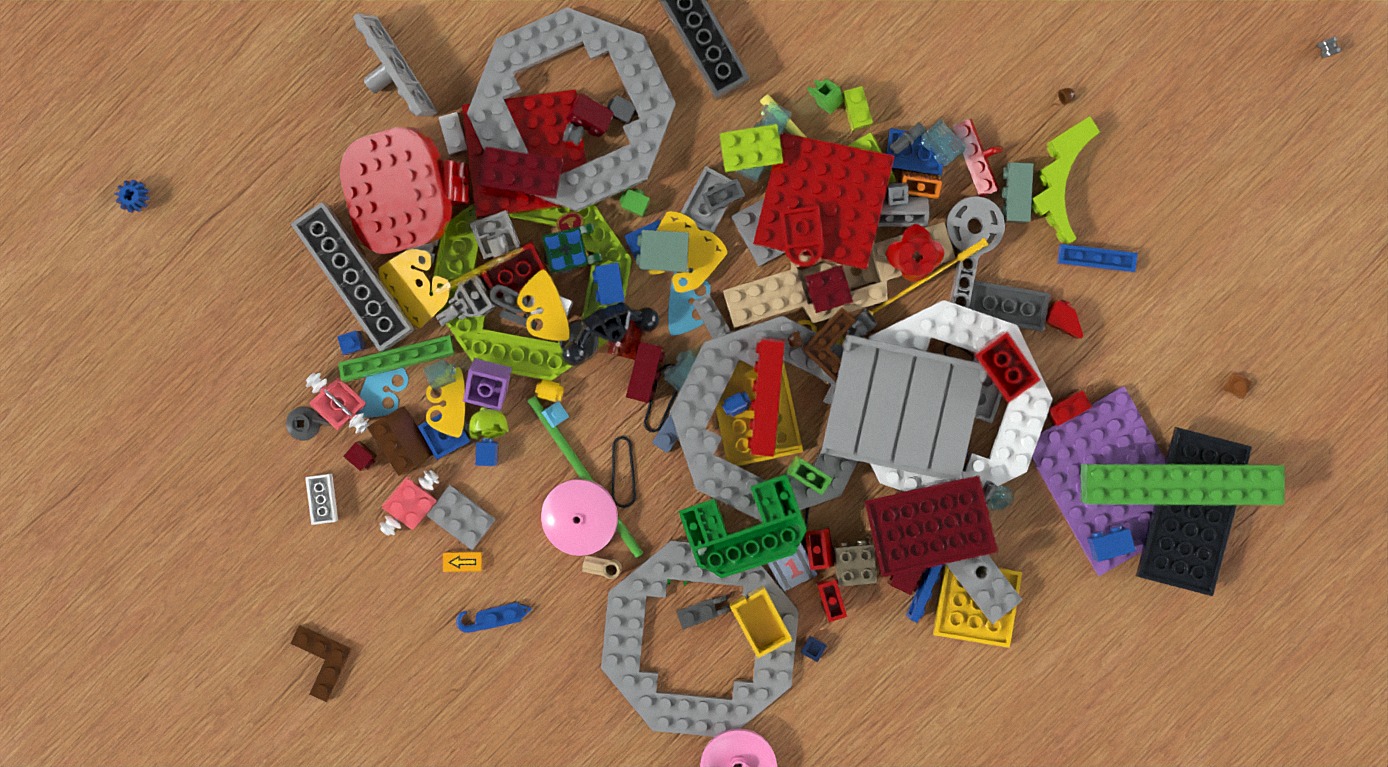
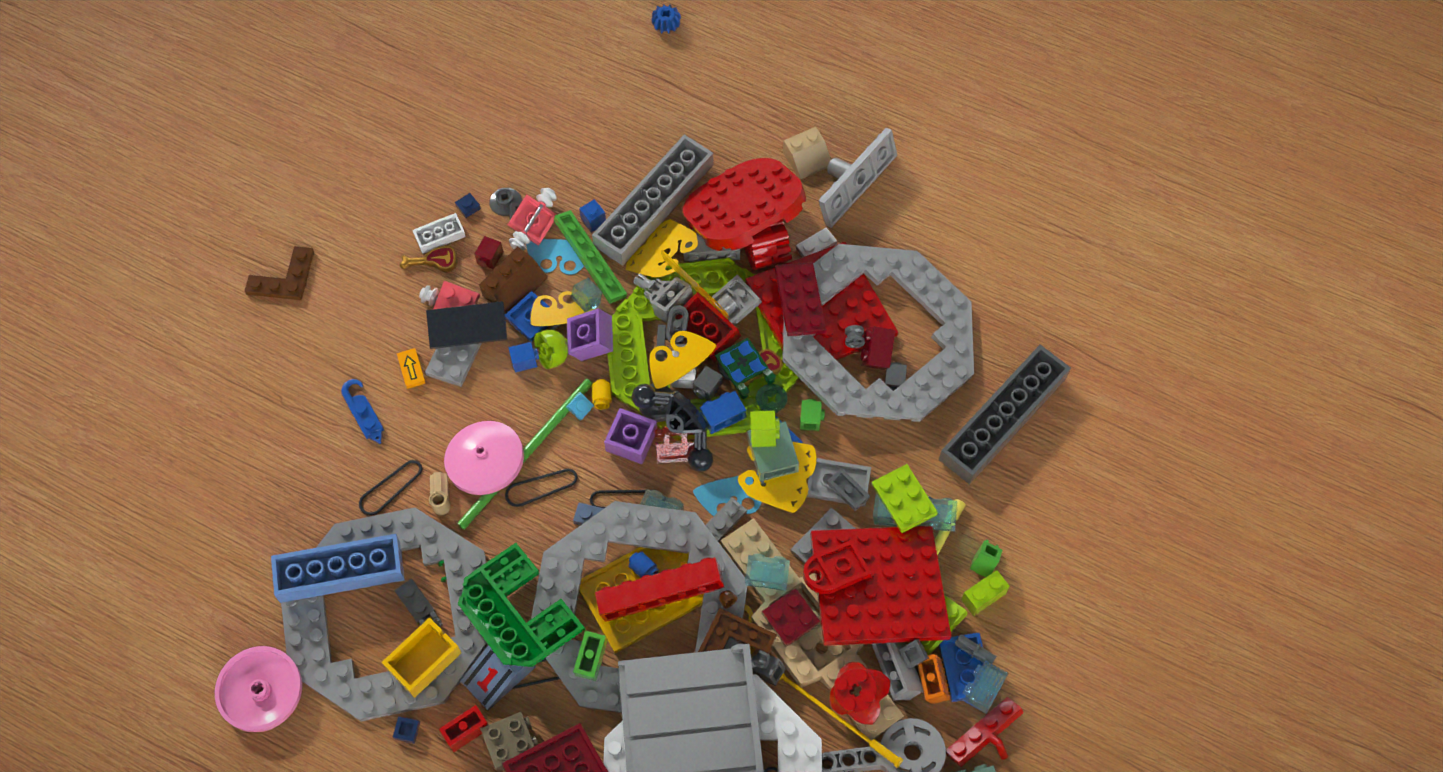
camera: 70 degrees right, 25 degrees down
dark red brick [626,342,665,403] -> none
red brick [805,528,835,570] -> none
none -> medium blue brick [271,534,405,603]
none -> black piece [359,460,422,515]
none -> pearl gold piece [399,246,457,272]
none -> black tile [426,301,508,349]
none -> dark blue plate [455,193,481,218]
none -> medium lavender brick [604,408,657,464]
none -> dark grey brick [693,366,723,401]
none -> clear light blue brick [745,554,790,591]
none -> lime brick [750,411,780,447]
none -> clear green gear [756,384,787,413]
none -> tan slope [783,127,831,180]

